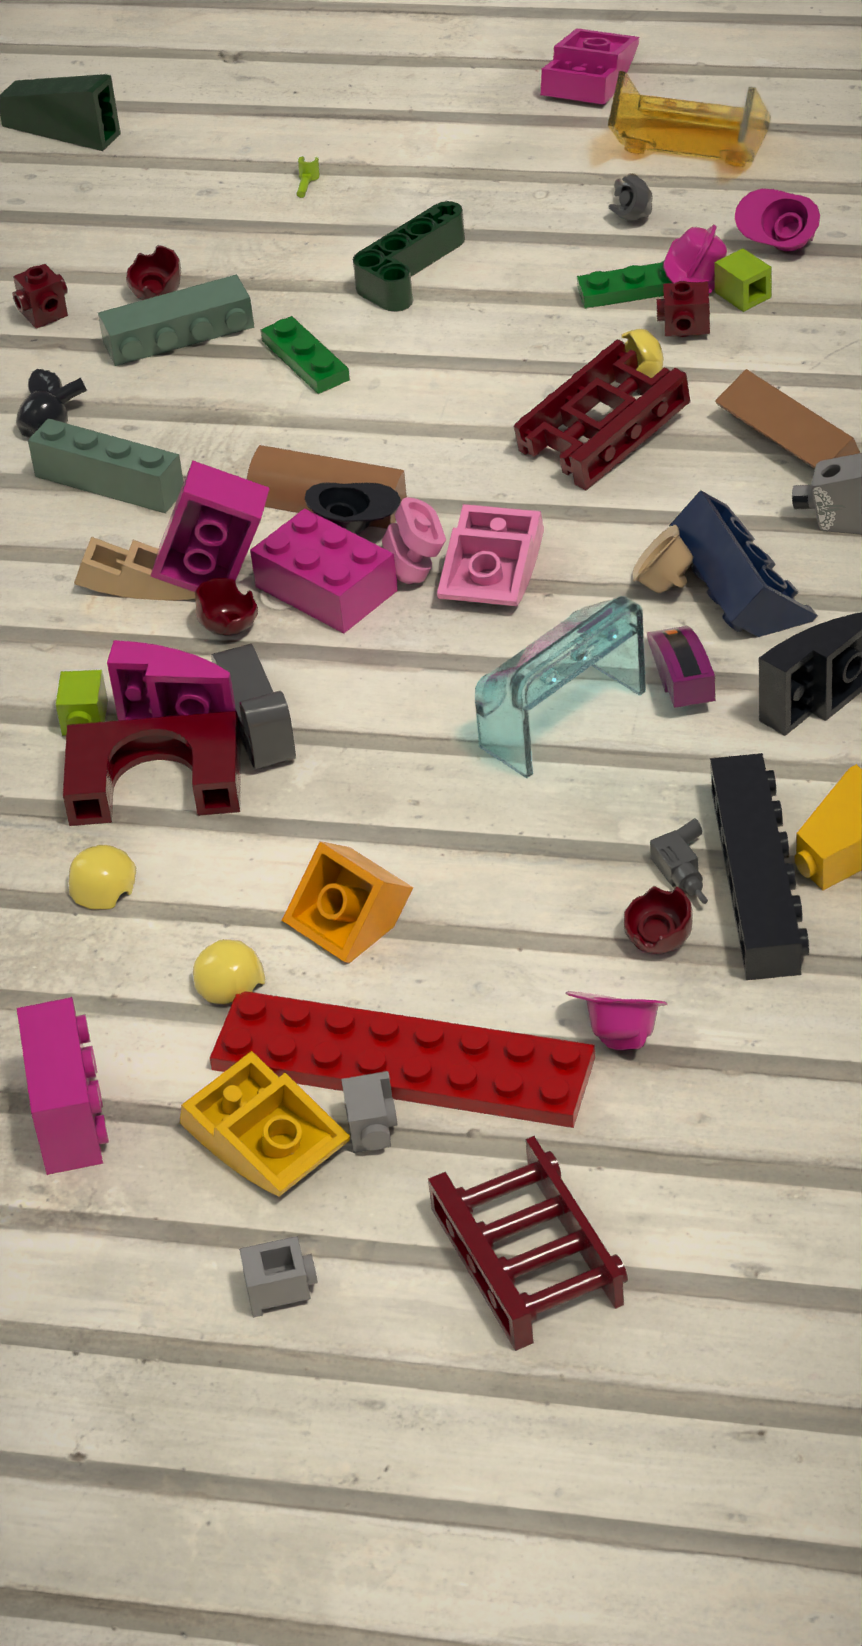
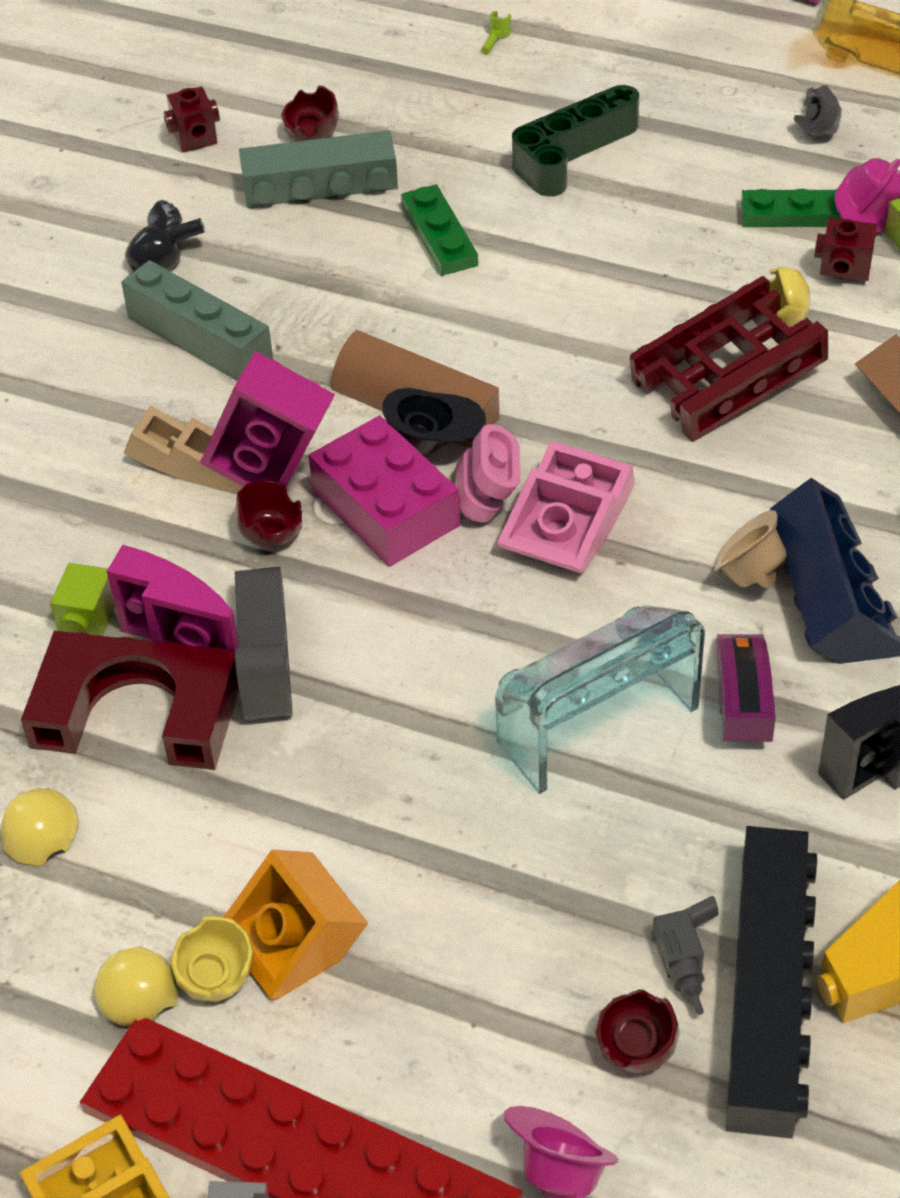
camera: 10 degrees right, 5 degrees up
none -> light yellow hair [171,915,254,1002]

